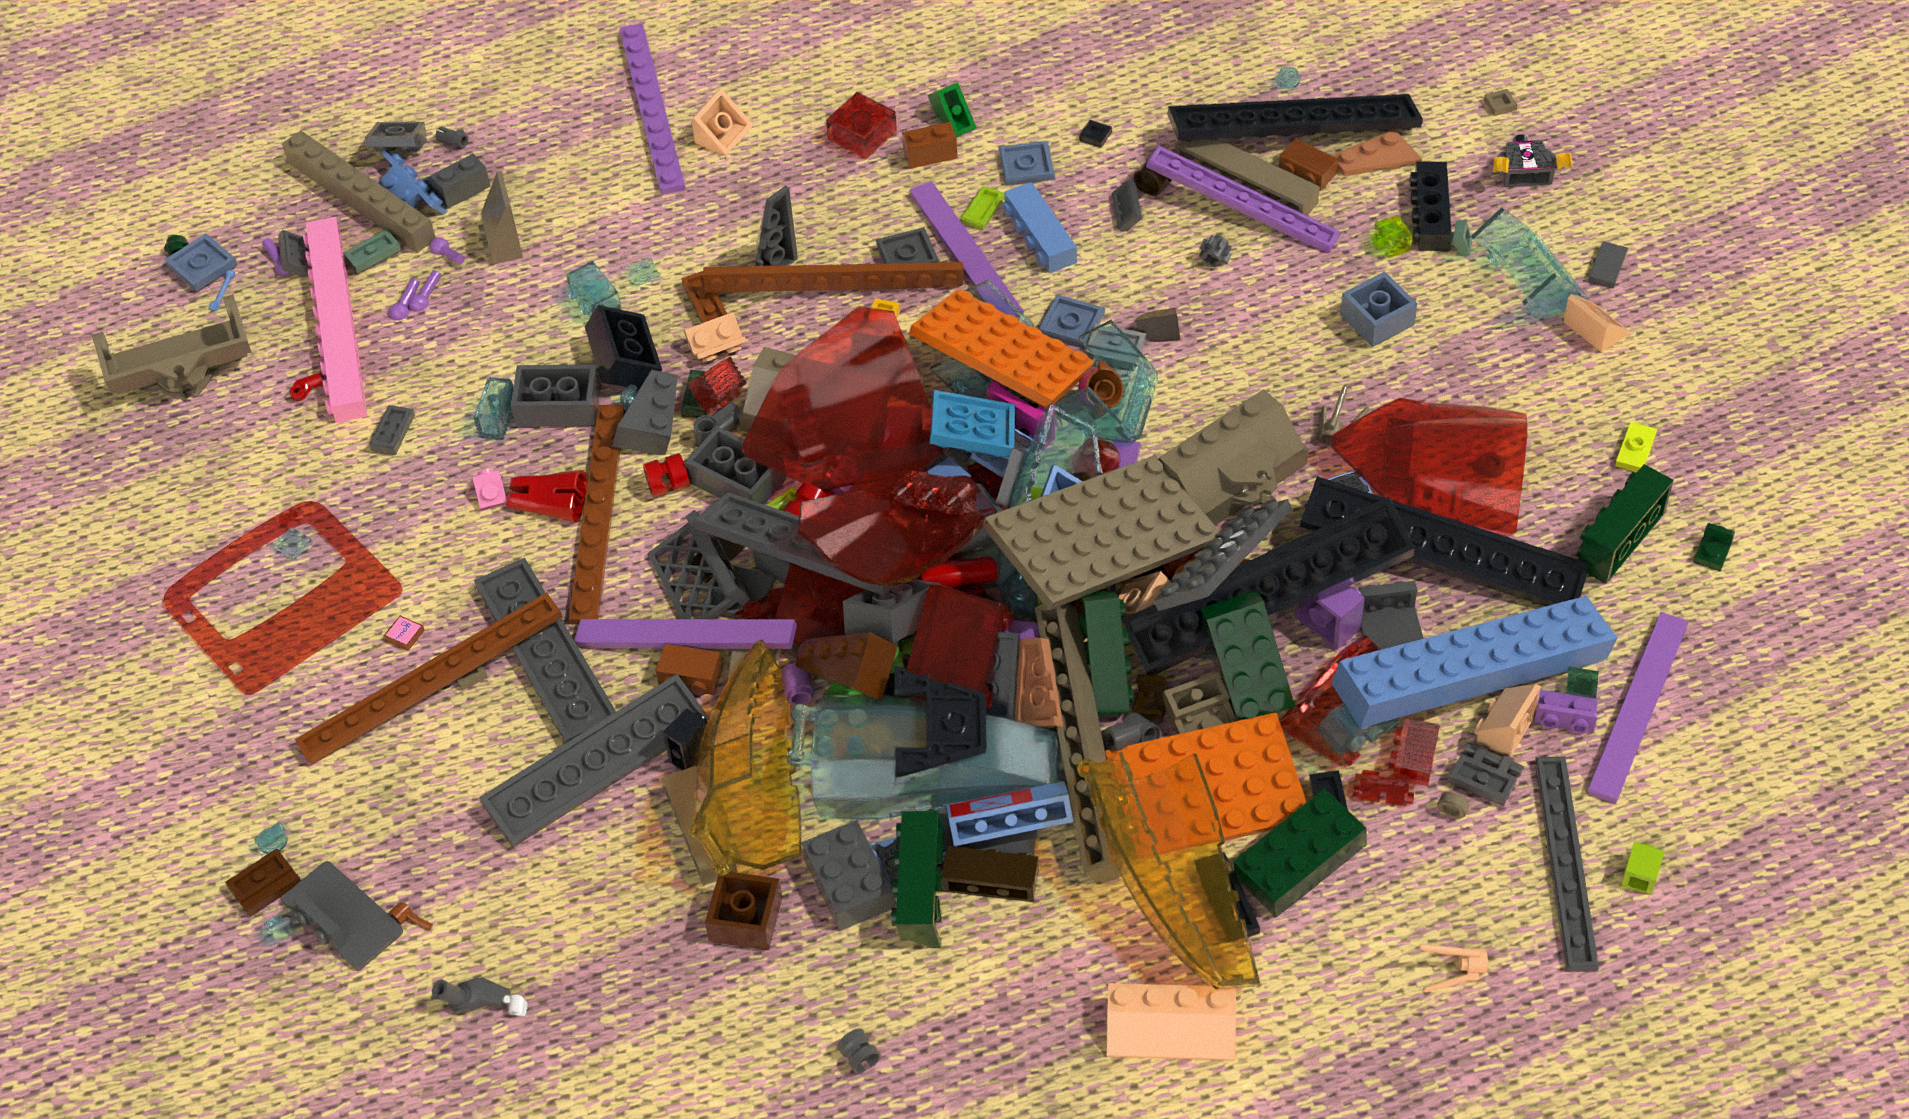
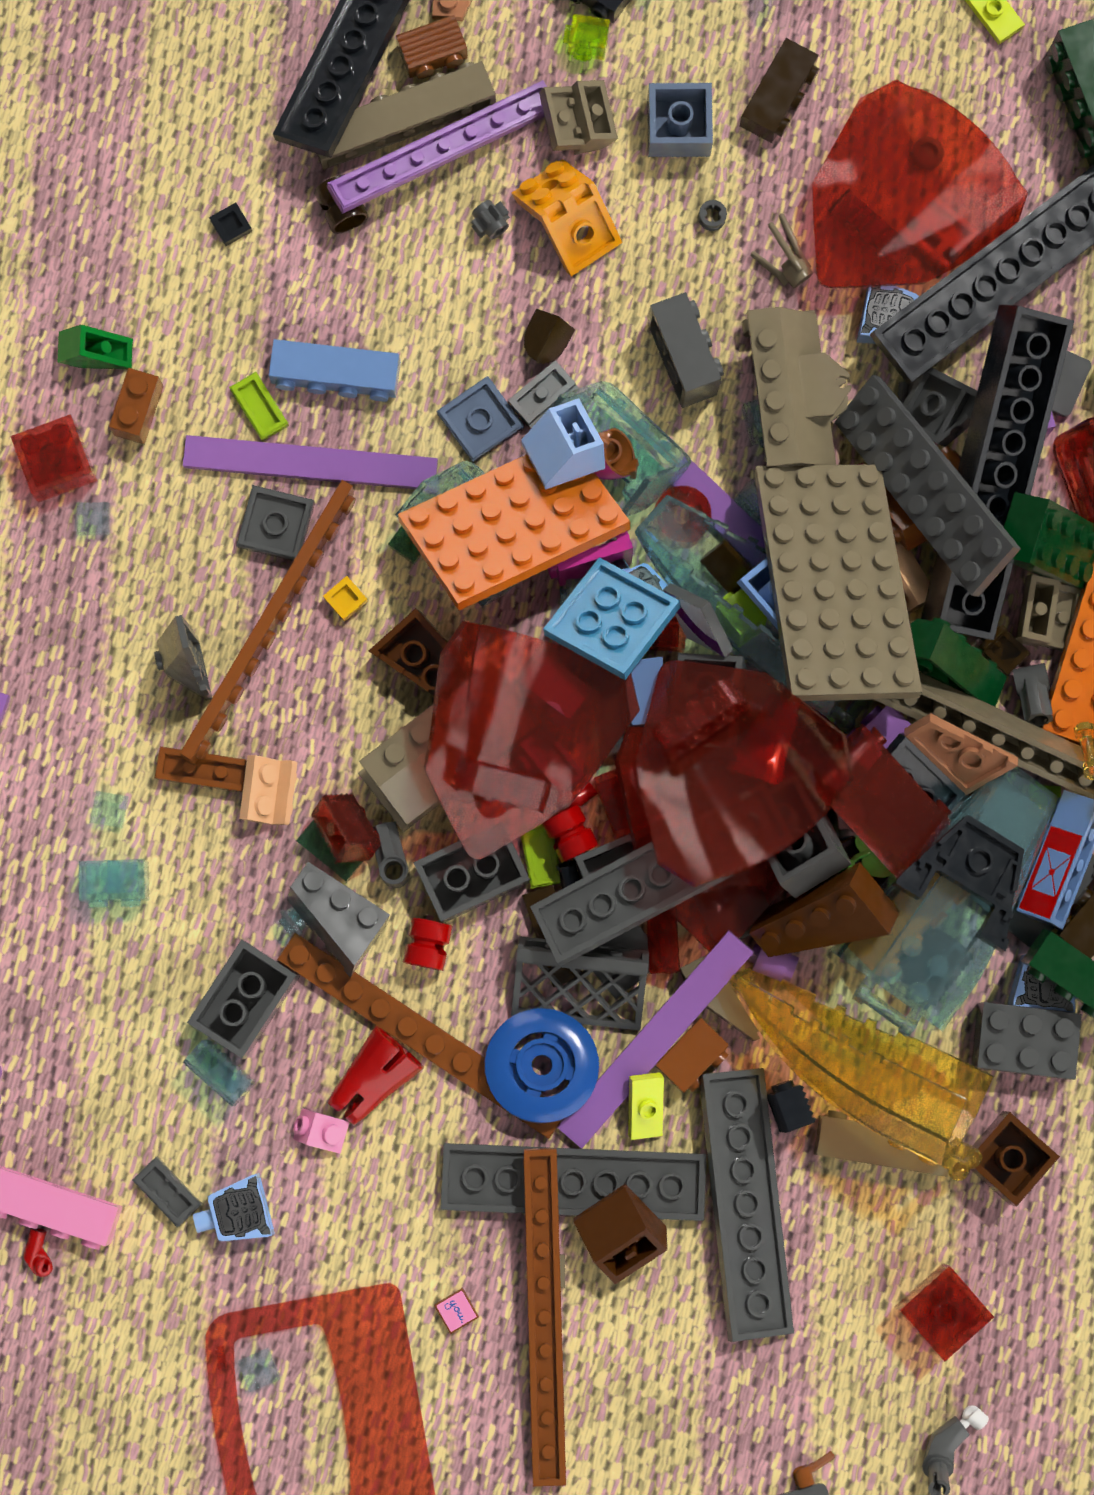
camera: 65 degrees left, 30 degrees up
black brick [585,305,663,390] -> none
sand blue tile [999,141,1055,186] -> none
dark grey plate [1111,179,1142,232] -> none
none -> clear light blue tile [77,502,110,536]
none -> torso [193,1173,275,1241]
none -> blue piece [485,1008,599,1123]
none -> light orange bracket [512,159,623,277]
none -> light blue slope [521,398,605,490]
none -> dark tan brick [539,80,618,155]
none -> reddish brown slope [573,1184,667,1284]
none -> neon yellow plate [628,1072,664,1140]
none -> dark grey brick [647,292,724,408]
none -> dark grey bush [698,200,727,231]
none -> dark brown brick [740,38,820,143]
none -> clear red brick [895,1263,994,1362]

